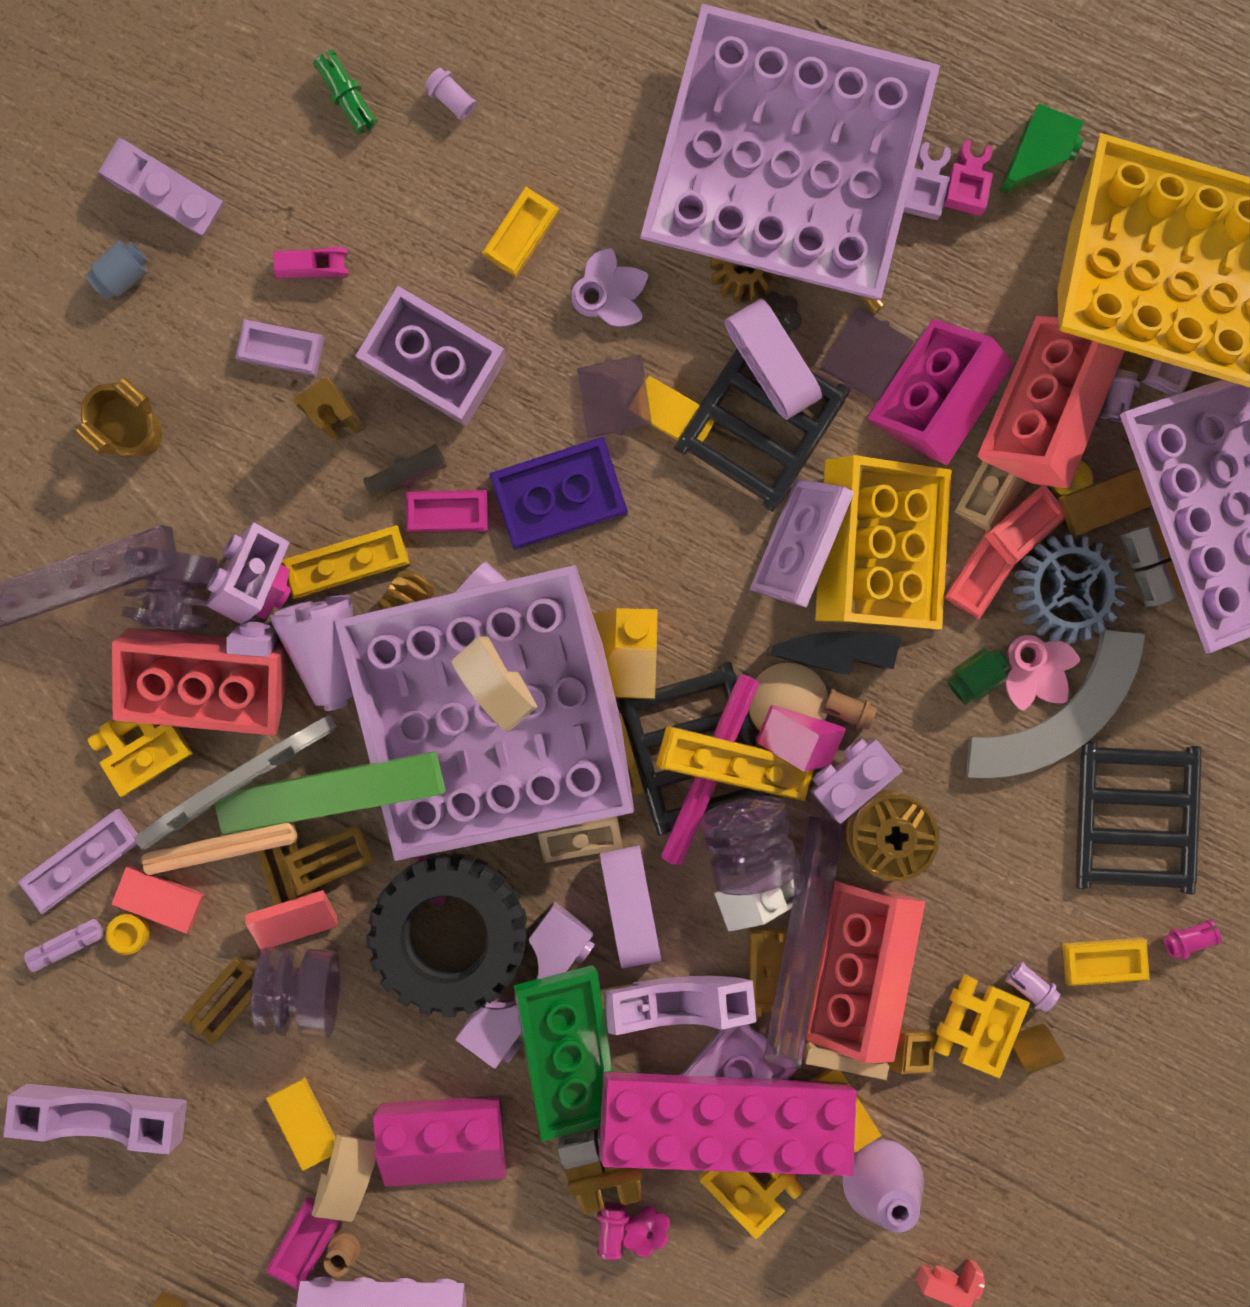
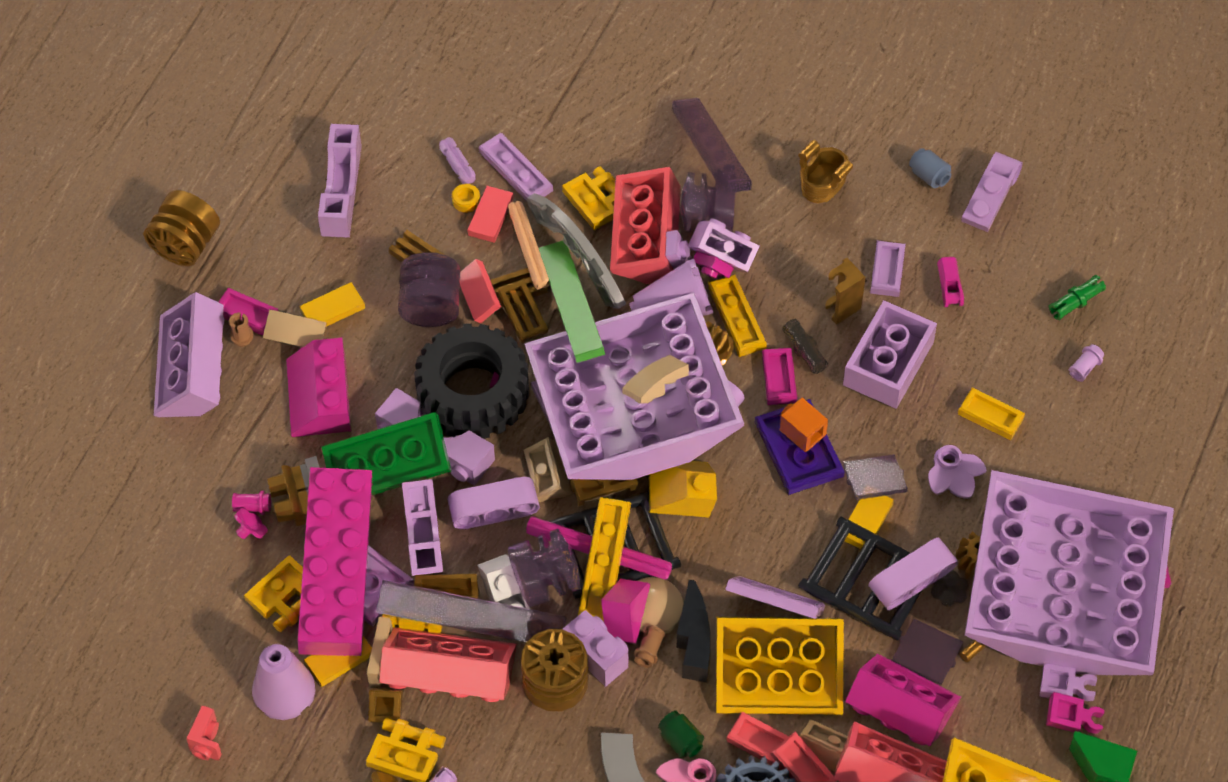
camera: 90 degrees right, 30 degrees down
none -> orange brick [780,397,828,453]

